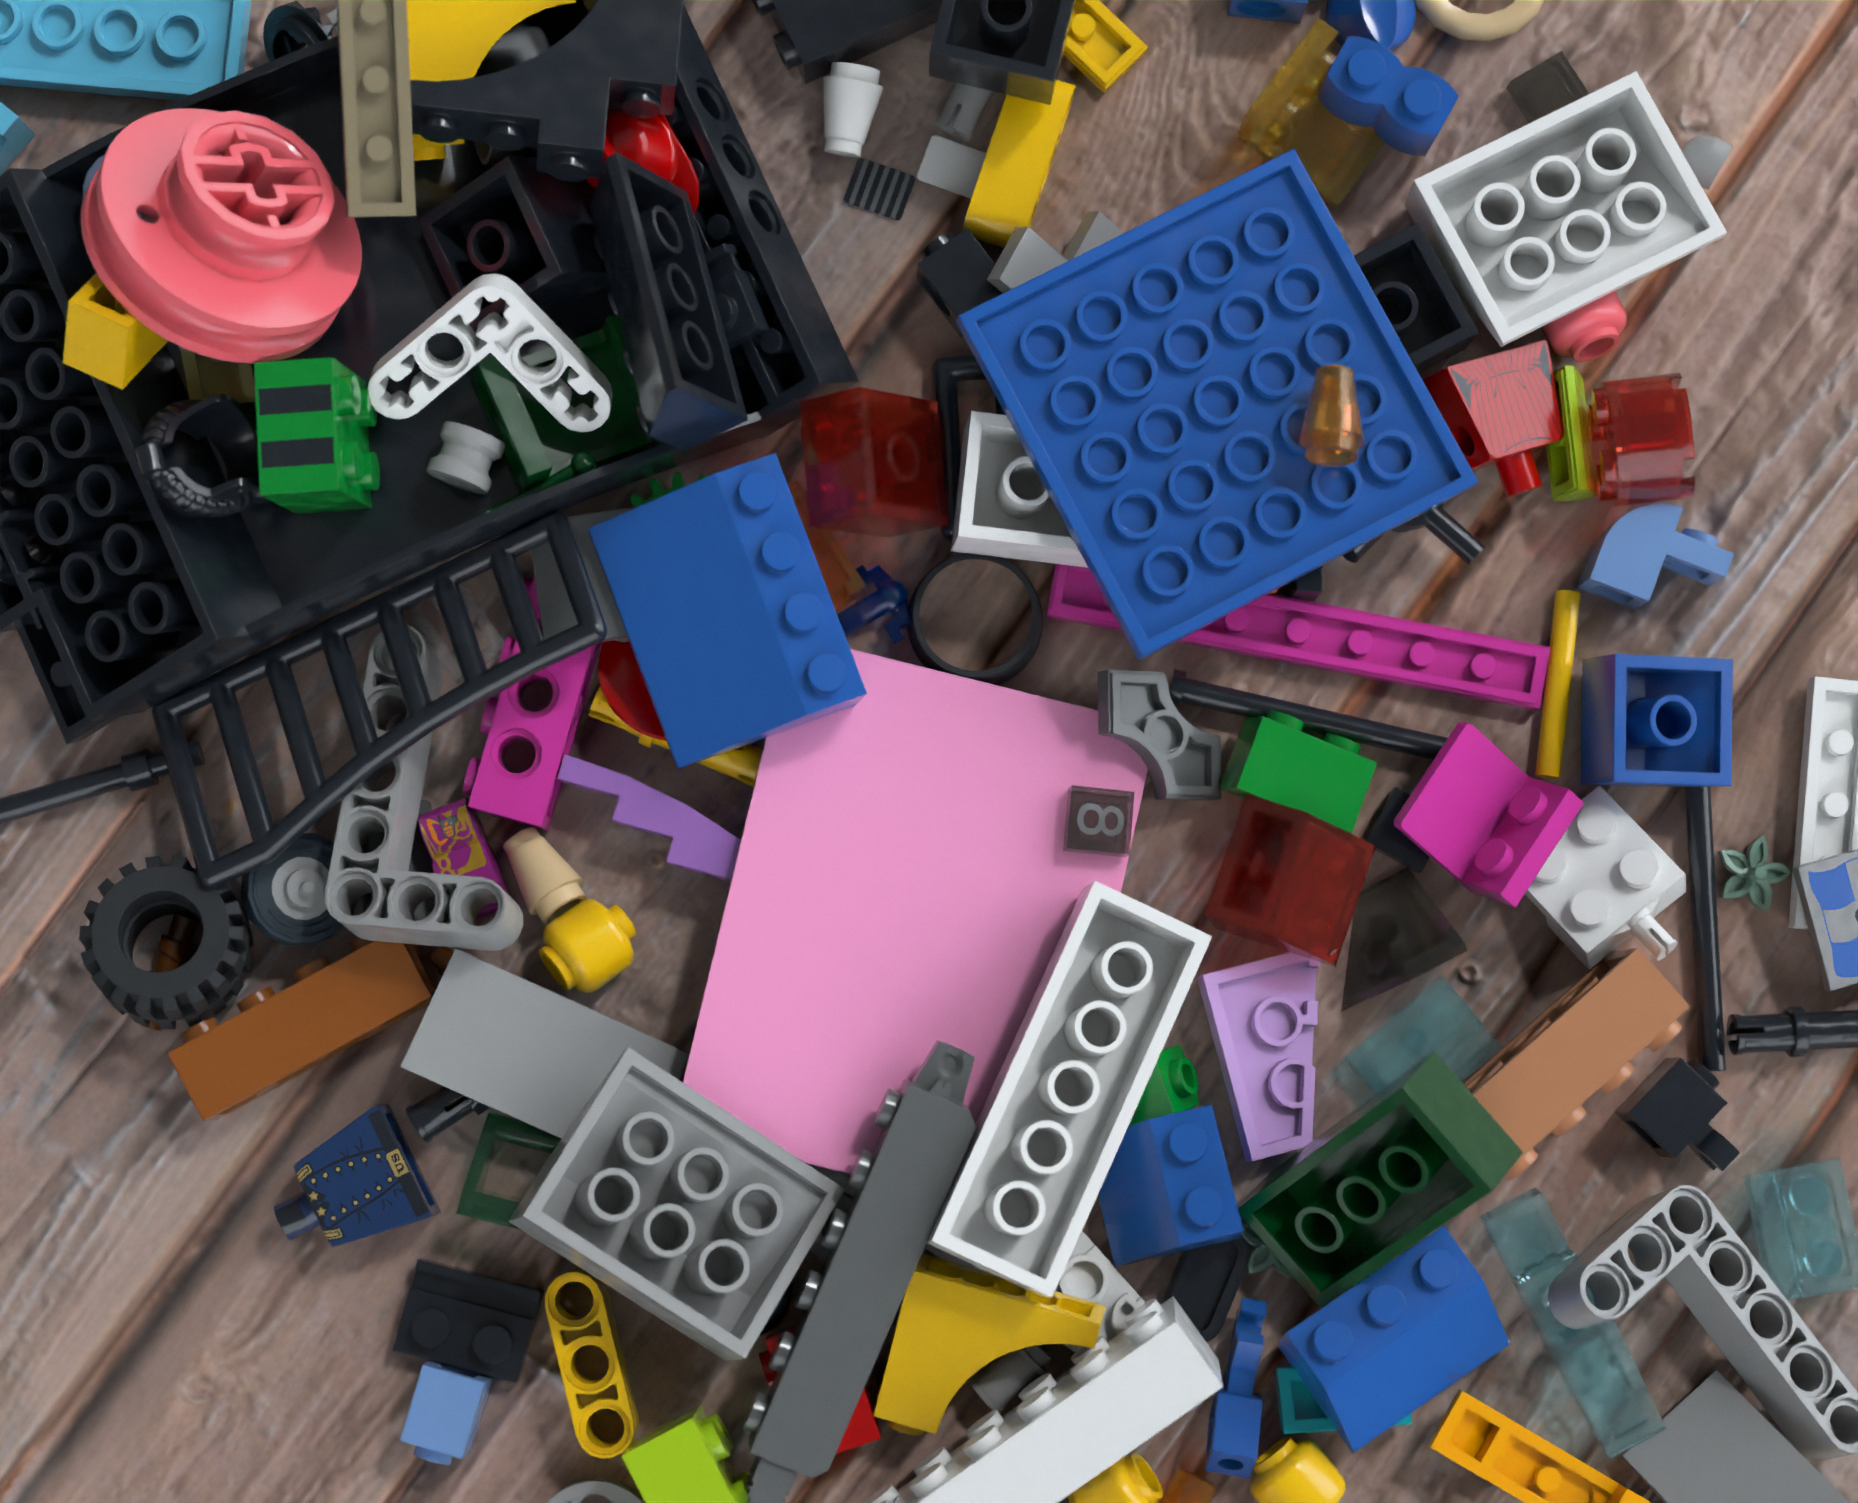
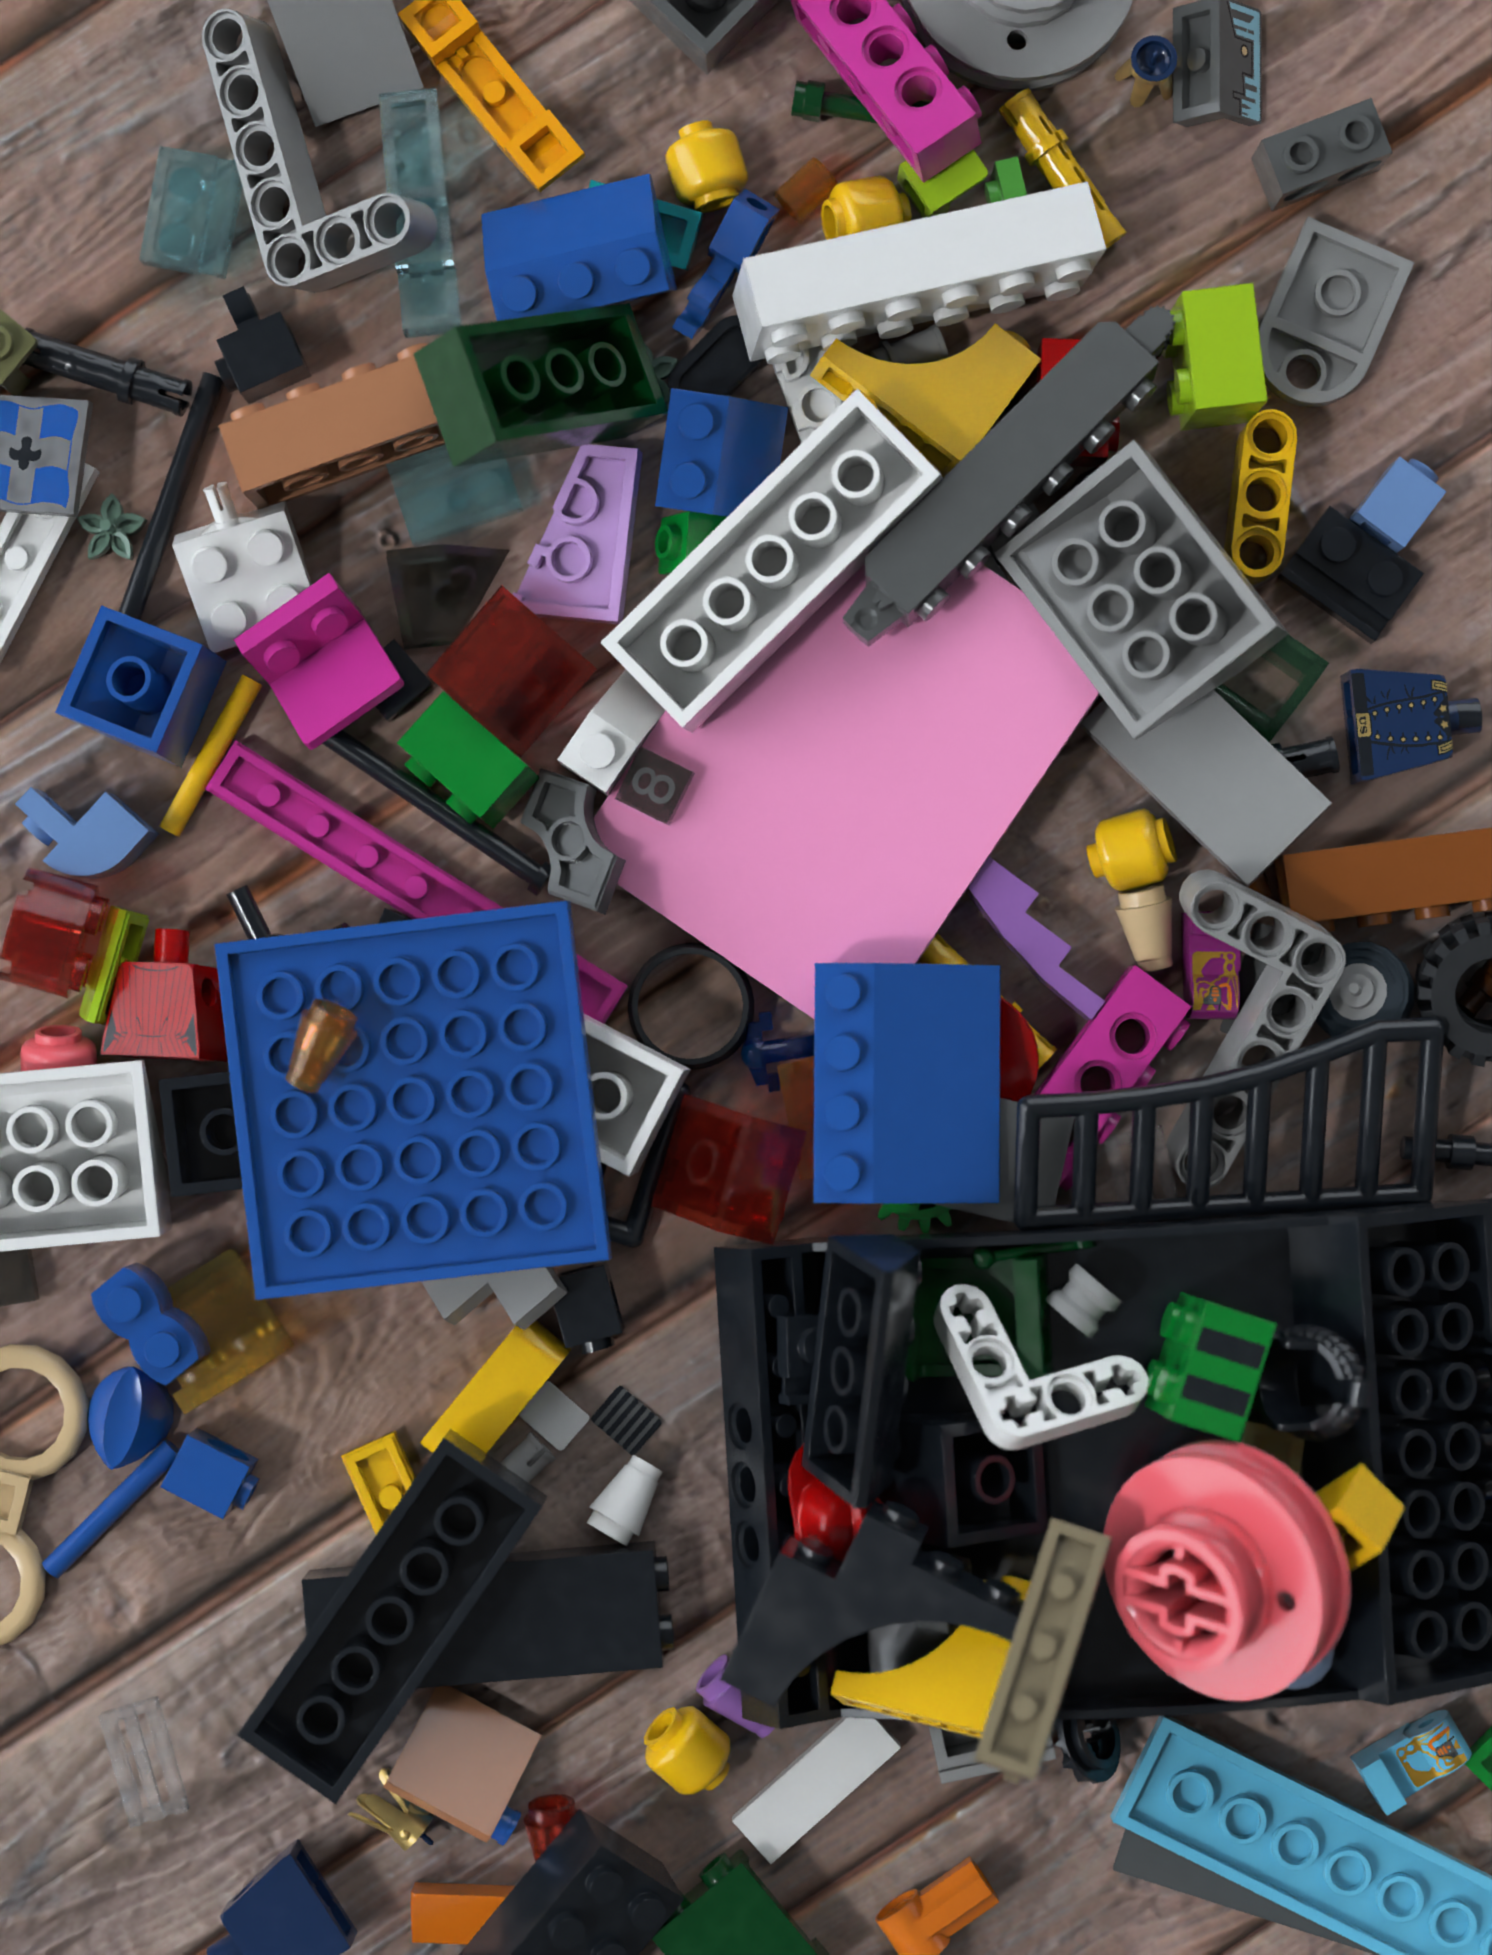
camera: 155 degrees left, 5 degrees up
none -> white slope [557,669,665,796]

